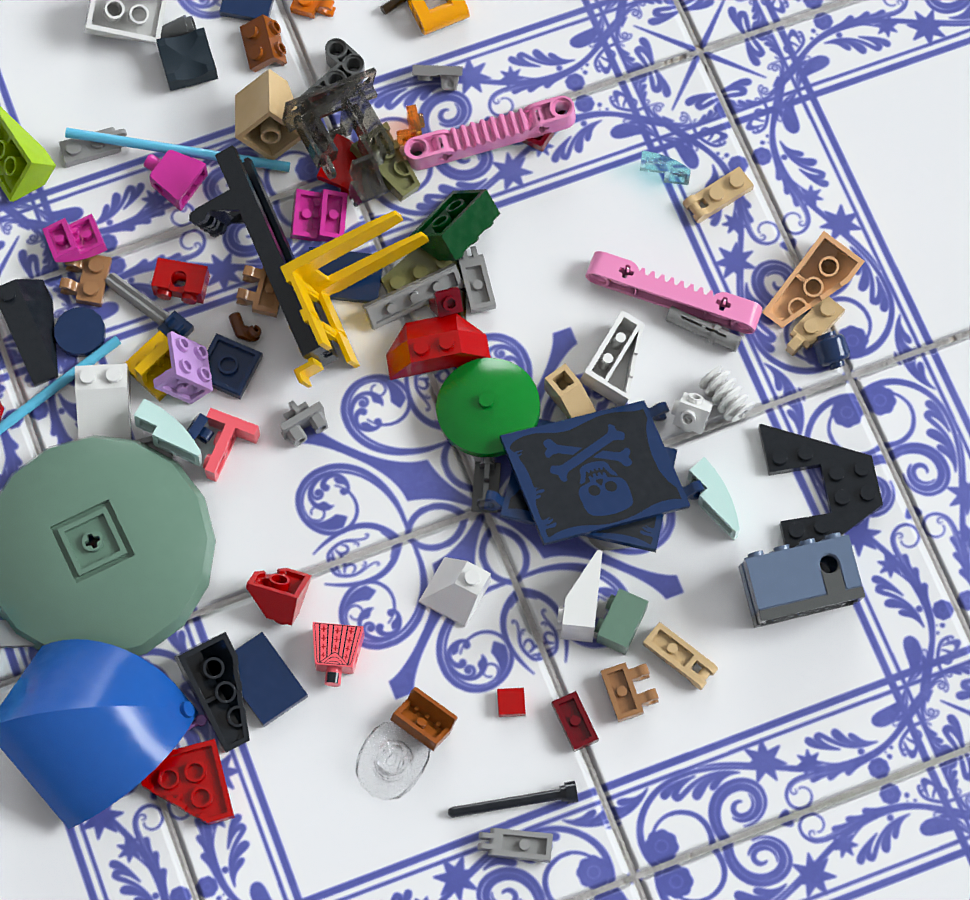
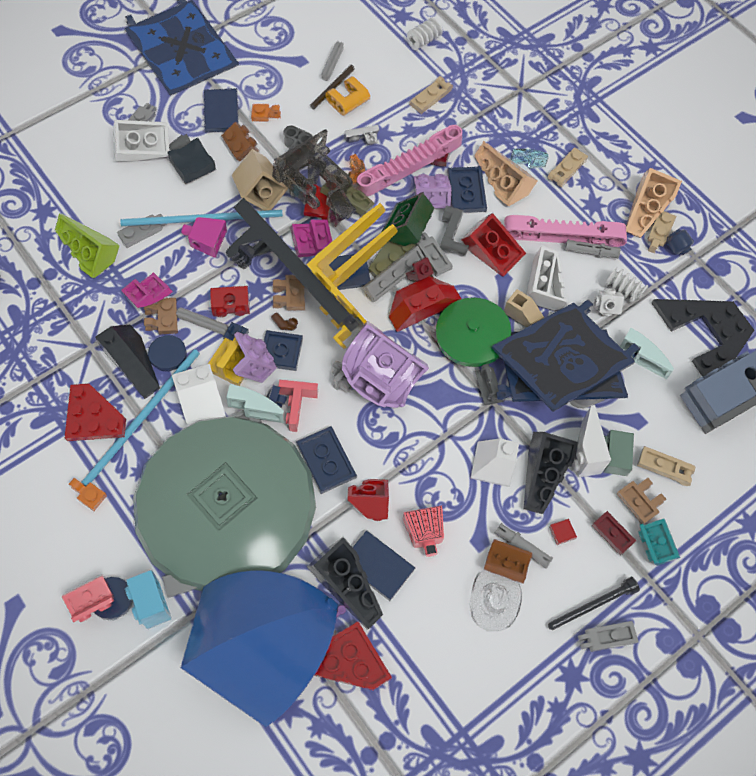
camera: 20 degrees left, 5 degrees down
none -> dark blue tile [296,426,357,494]
none -> lavender piece [342,321,429,408]
none -> tan plate [410,76,453,114]
none -> lavender bracket [414,174,451,208]
none -> dark grey beam [440,205,469,256]
none -> dark blue tile [447,166,487,213]
none -> red slope [461,213,526,277]
none -> light nougat wedge [474,141,538,206]
none -> light grey pin [494,523,553,568]
none -> black wedge [523,432,578,514]
none -> teal bracket [638,518,681,566]

